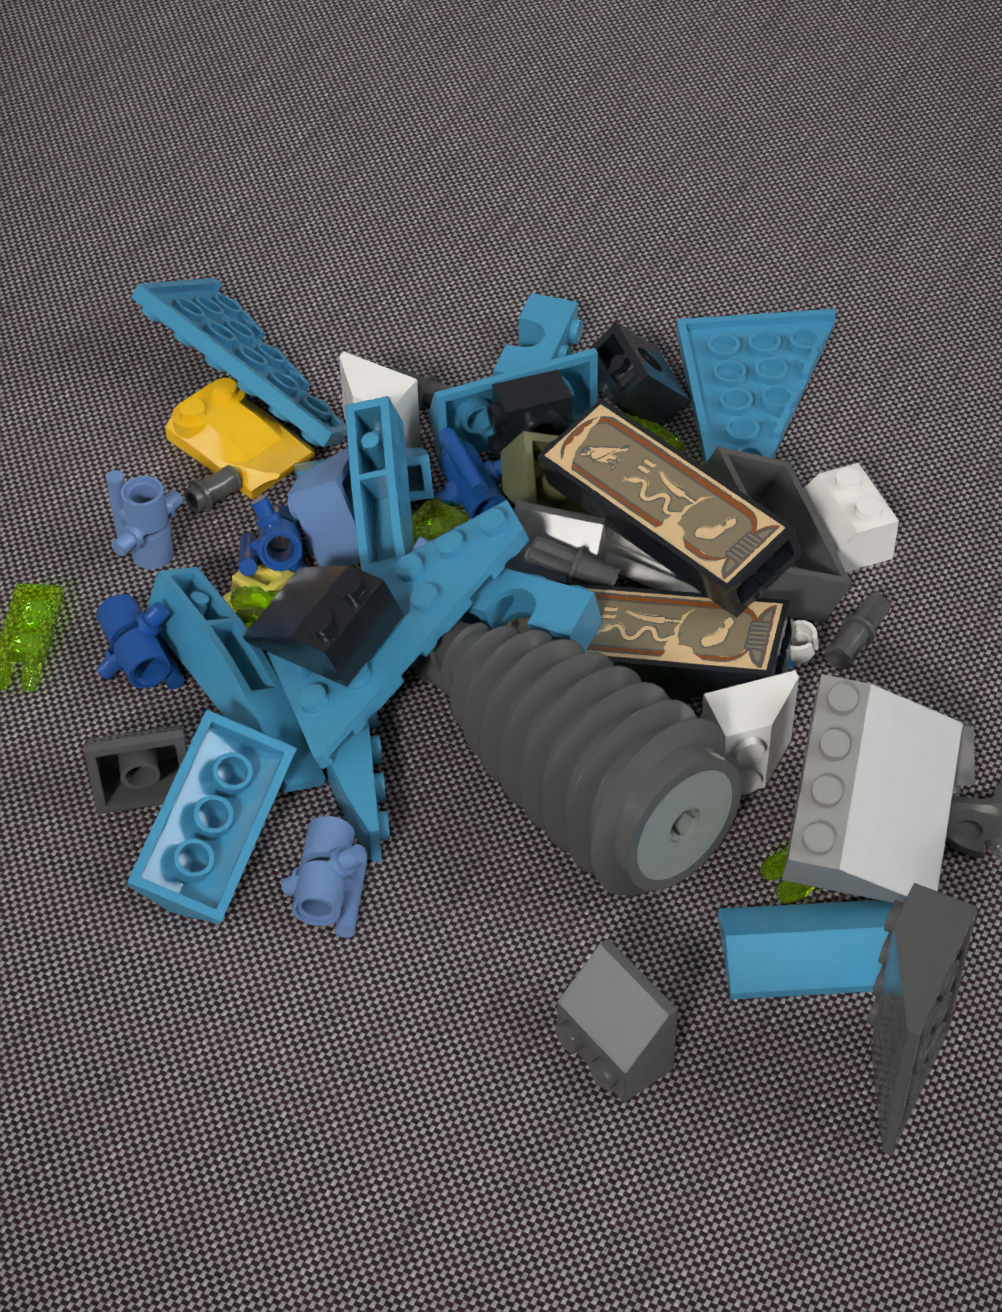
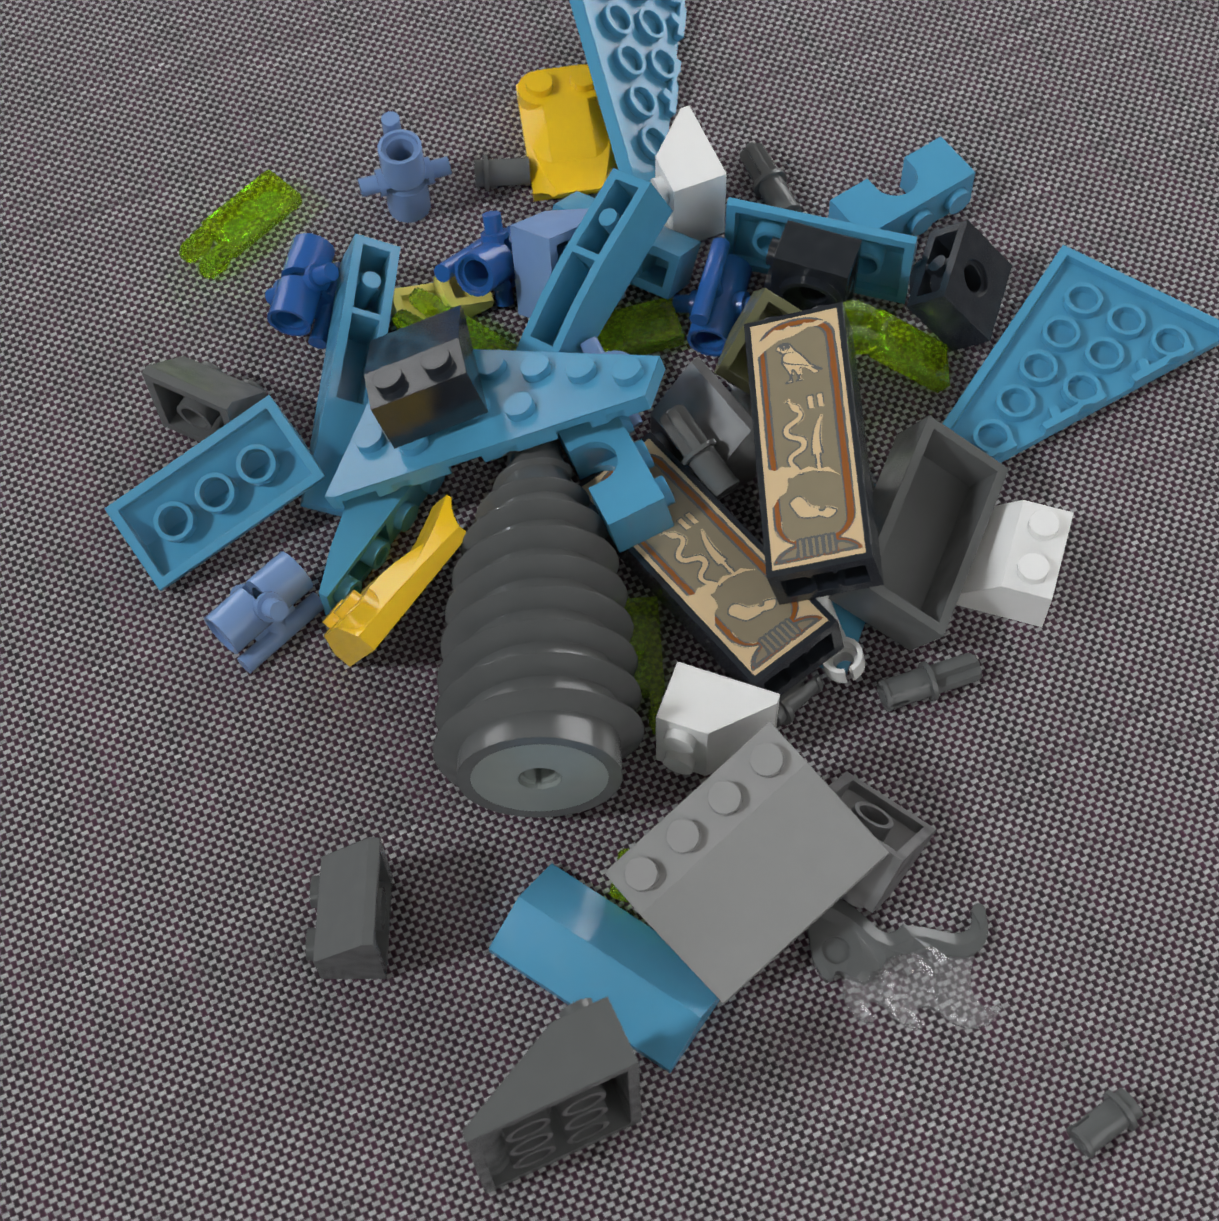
camera: 40 degrees right, 15 degrees up
none -> yellow slope [322,495,466,667]

